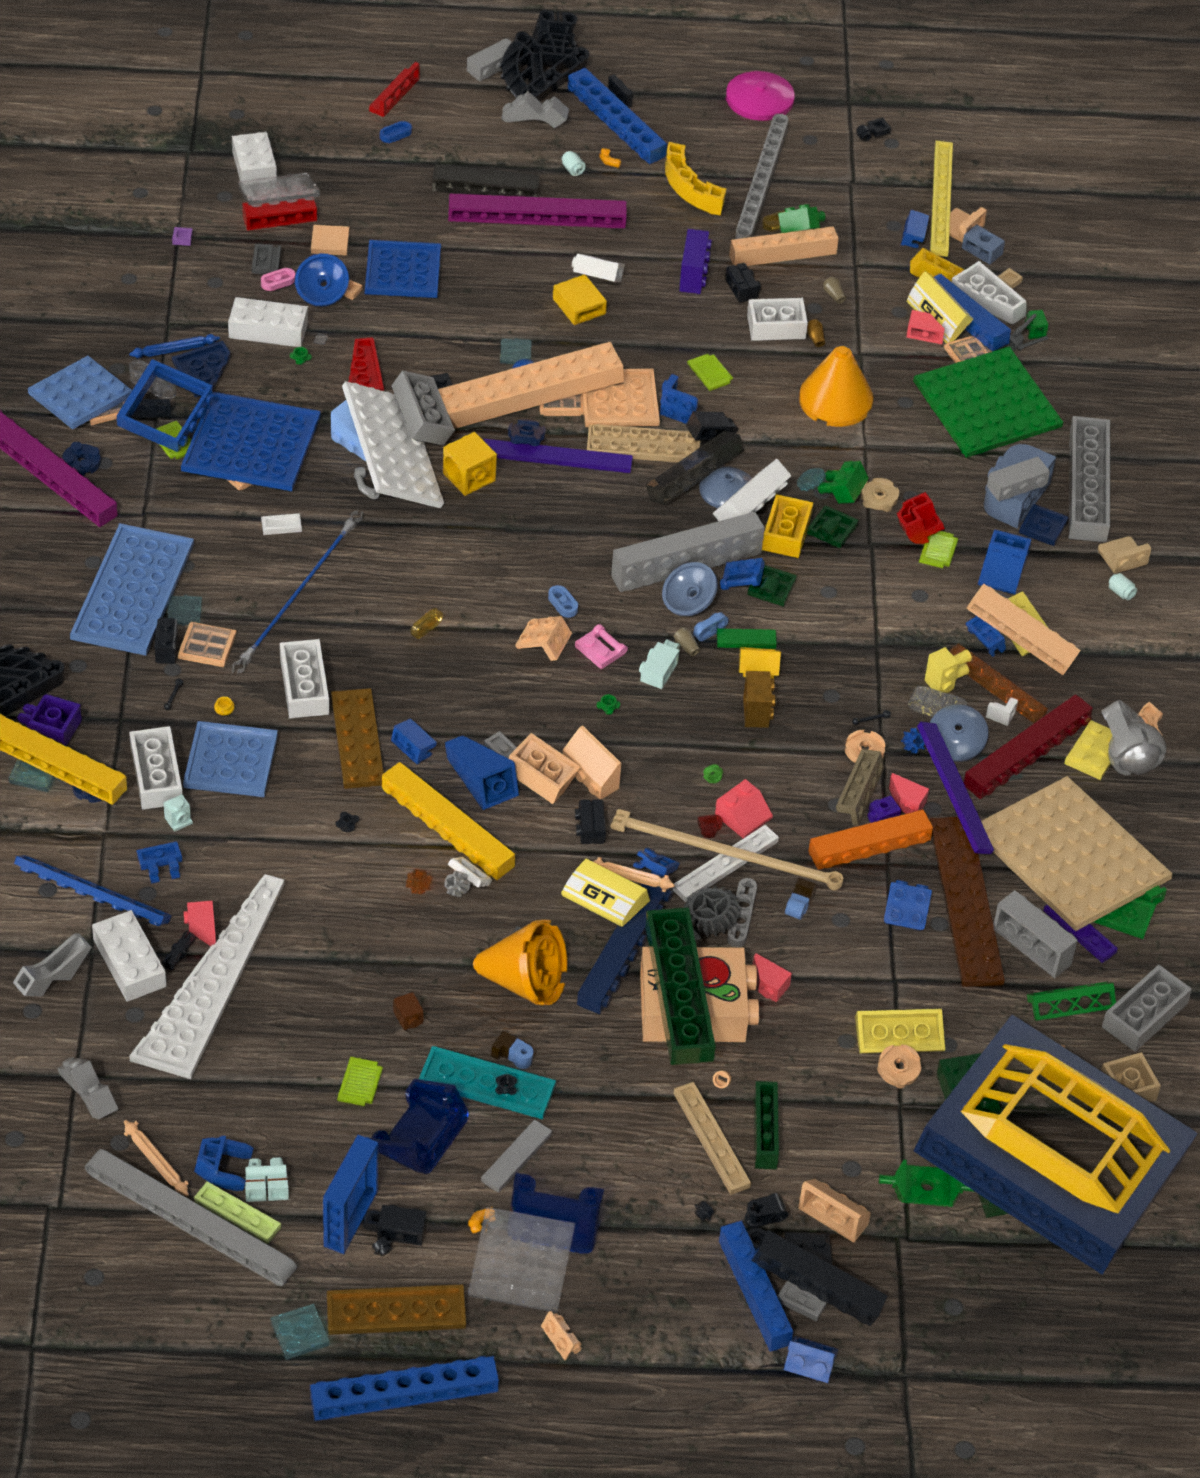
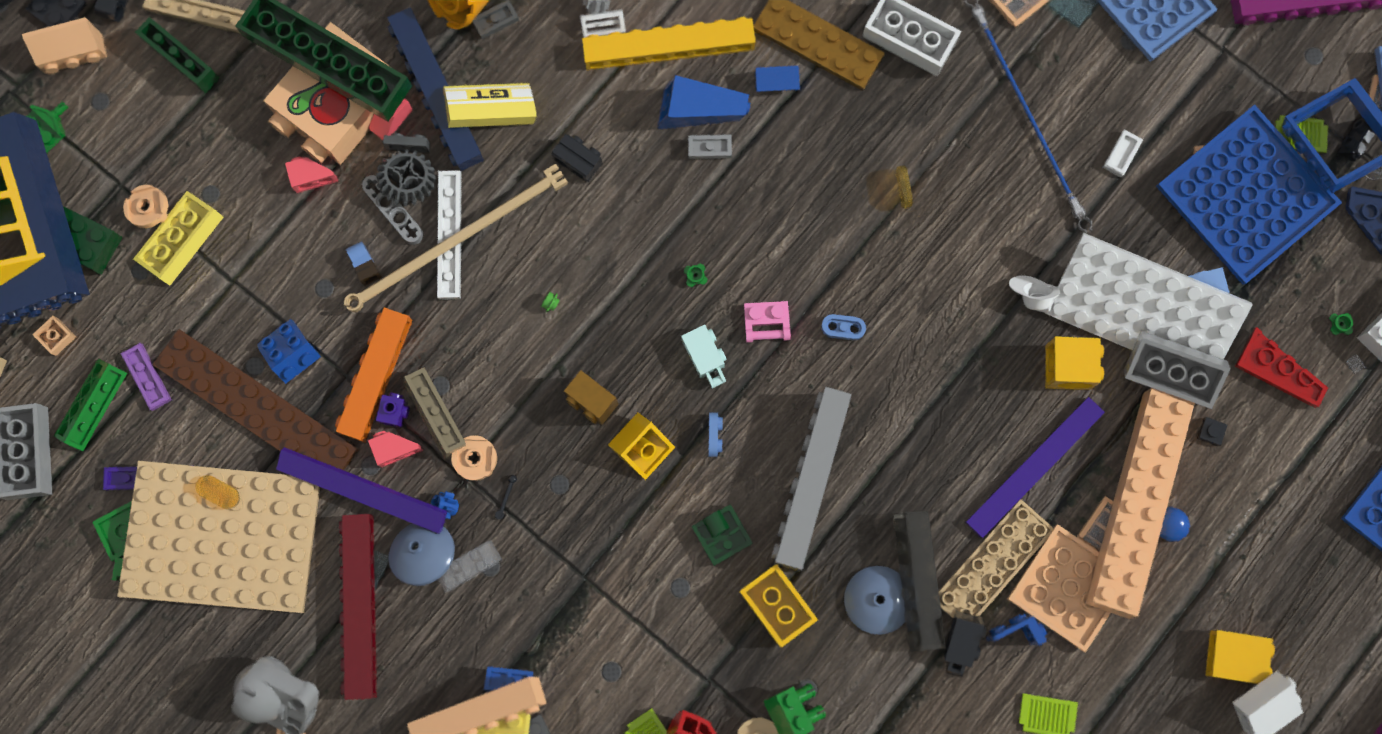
camera: 135 degrees right, 30 degrees up
dark blue plate [62,442,101,476] -> none
clear light blue piece [500,338,531,365] -> none
dark blue plate [508,419,546,446] -> none
light nougat slope [508,733,580,804] -> none
light nougat bracket [515,616,572,661] -> none
light nougat slope [563,726,621,799] -> none
light nougat wheel [592,857,675,892] -> none
blue plate [633,848,680,877] -> none
sand blue dish [662,562,718,616] -> none
dark tan cone [673,627,700,657] -> none
clear red tile [697,815,723,838] -> none
white brick [712,459,791,521] -> none
light nougat hinge [713,1070,731,1088] -> none
coral slope [715,779,773,839] -> none
green tile [716,628,776,649] -> none
blue plate [720,558,765,590] -> none
clear light blue gear [797,468,826,491] -> none
dark green plate [807,505,859,548] -> none
light yellow brick [924,647,972,696] -> none
clear orange plate [949,643,1048,723] -> none
white panel [986,697,1018,726] -> none
light grey brick [993,890,1077,978] -> none
light yellow plate [1064,720,1113,780] -> none
none -> medium lavender tile [121,343,172,411]
none -> clear yellow tile [195,475,240,509]
none -> white piece [1009,276,1060,313]

